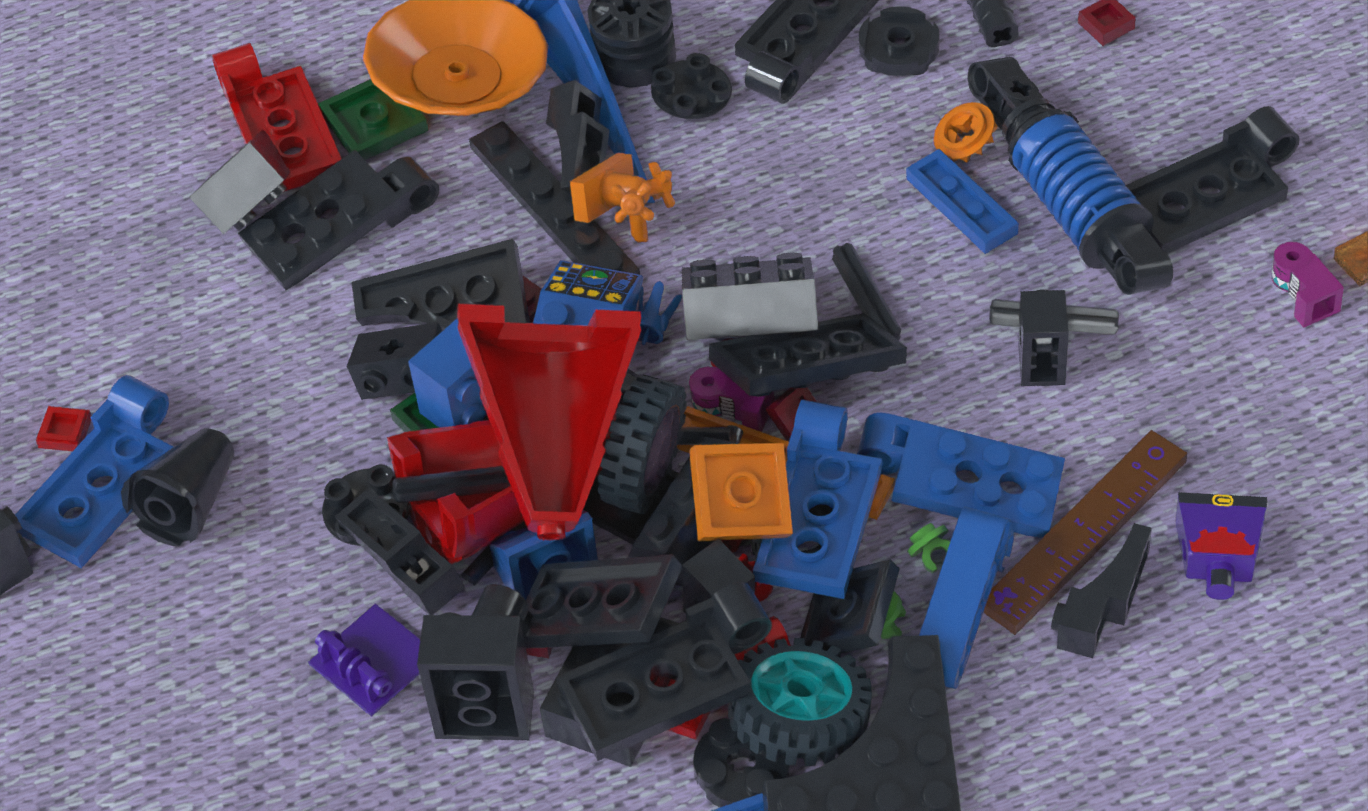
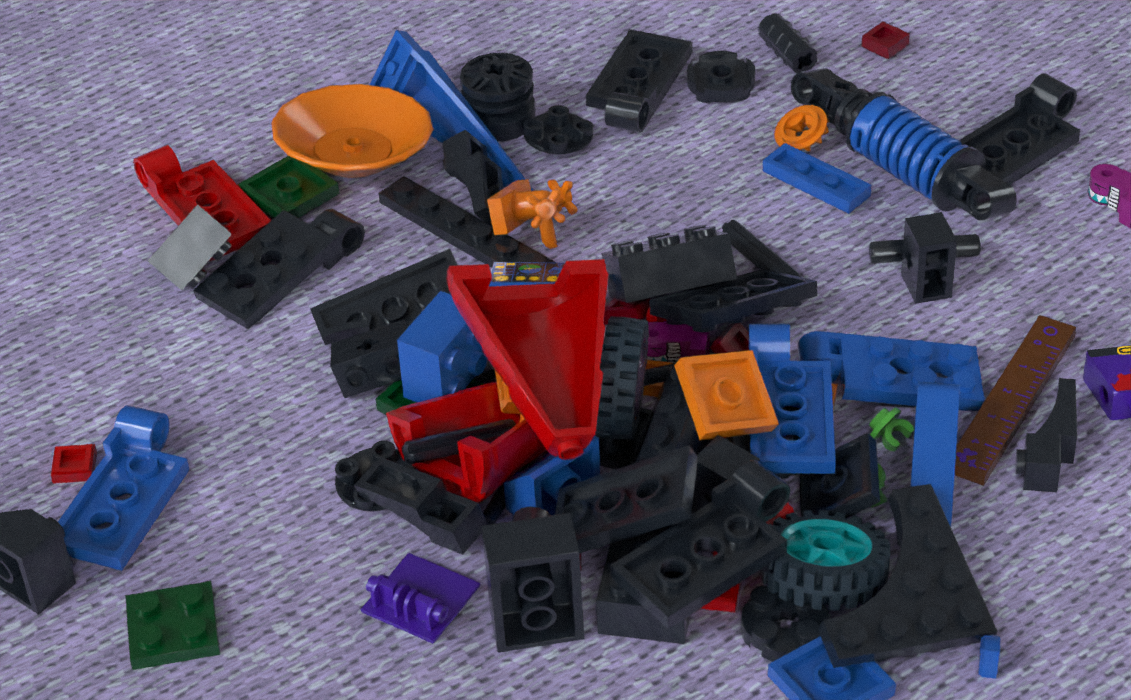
camera: 15 degrees left, 10 degrees down
black cone [121,428,234,546] -> none
none -> dark green plate [125,581,220,670]
none -> dark red plate [603,298,651,325]

